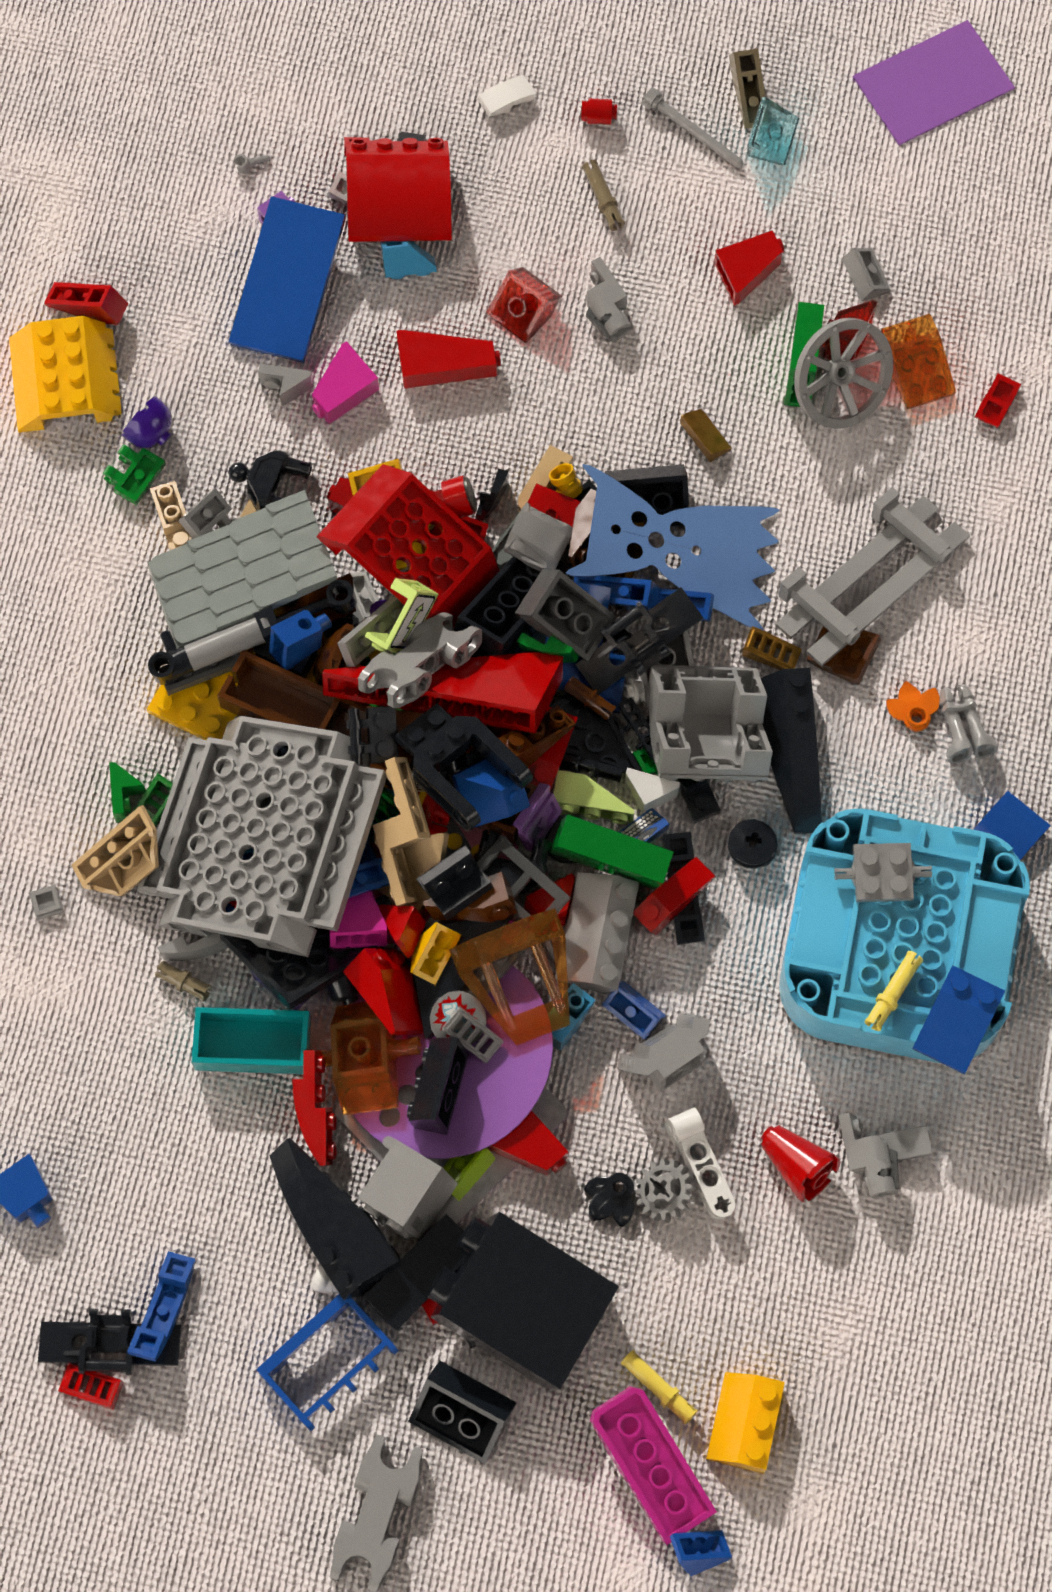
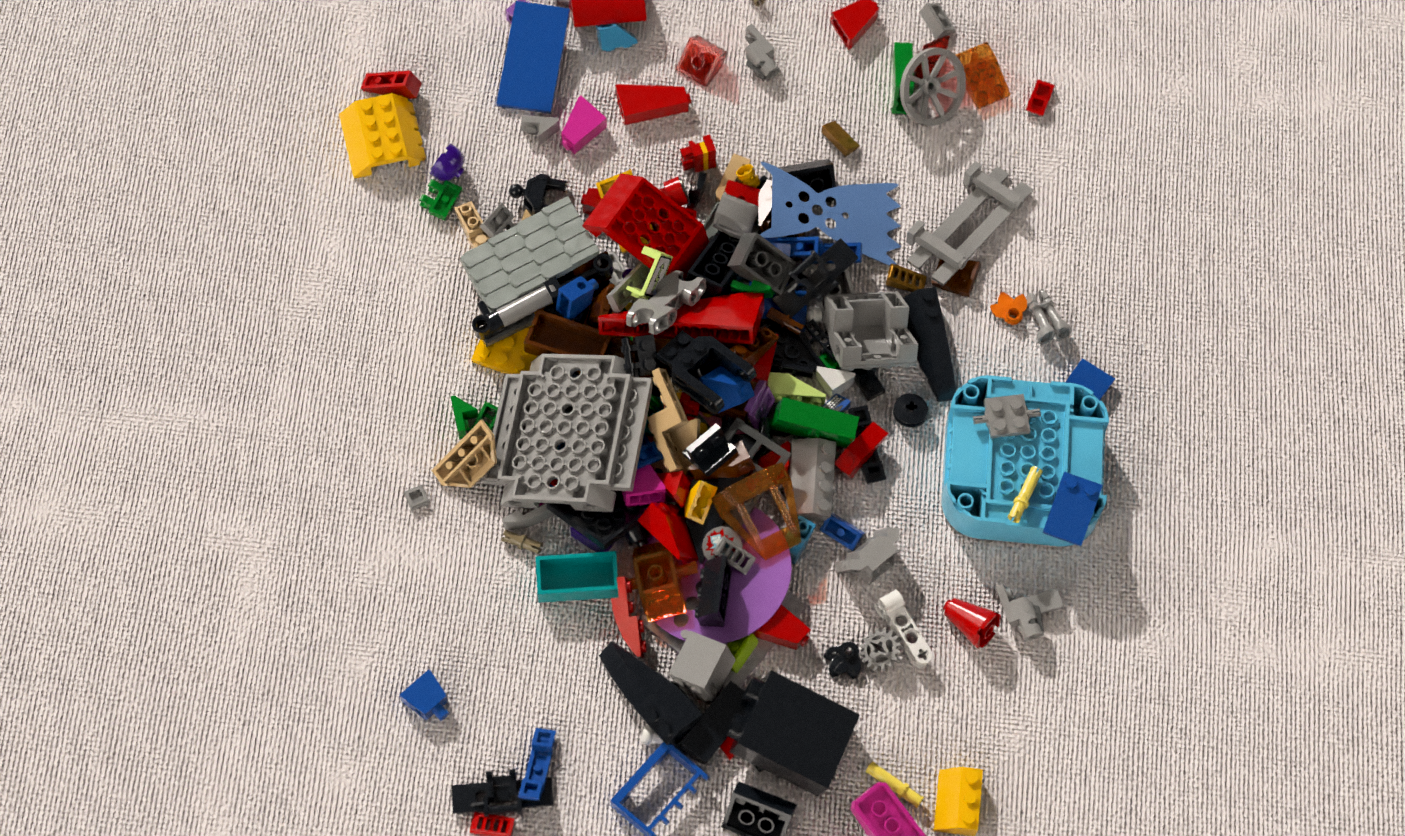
camera: 10 degrees left, 5 degrees down
none -> red hips [680,134,716,173]

